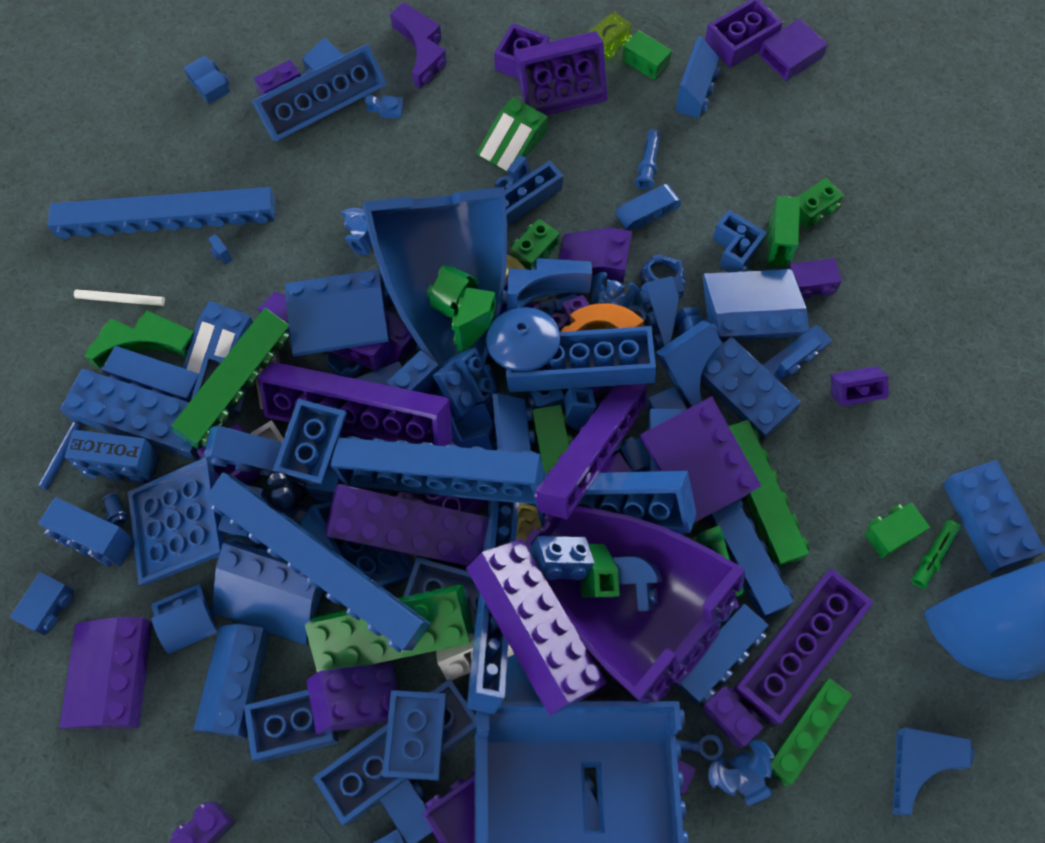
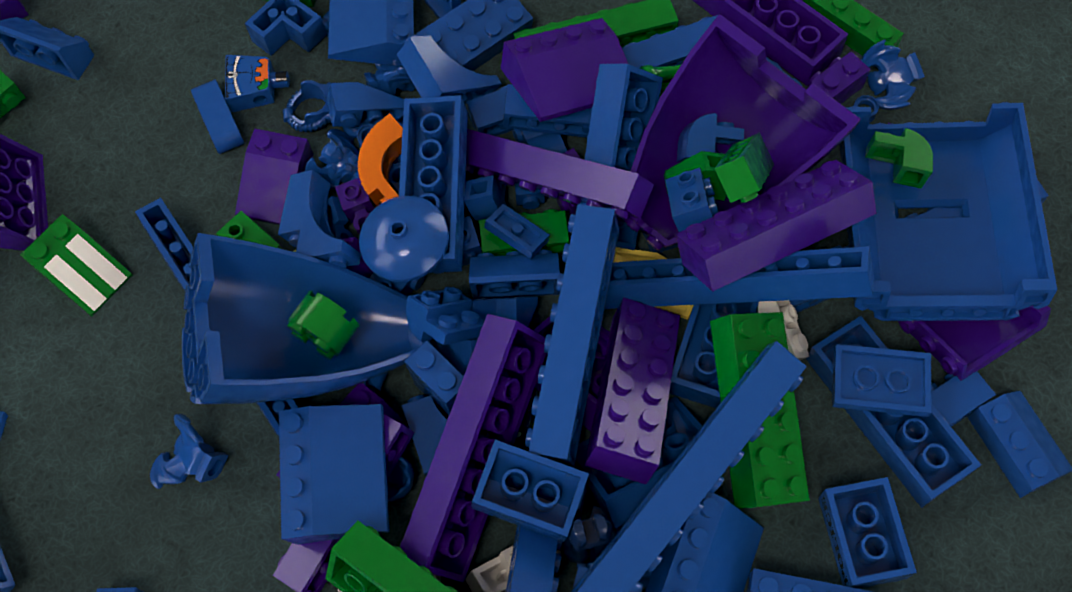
camera: 85 degrees left, 0 degrees up
dark purple brick [307,662,398,734] -> none
green slope [452,288,496,353] -> none
blue plate [495,155,531,189] -> none
blue pin [635,129,661,190] -> none
none -> blue torso [225,55,290,112]
none -> blue plate [484,204,550,259]
none -> green brick [714,132,774,203]
none -> green brick [865,128,933,189]

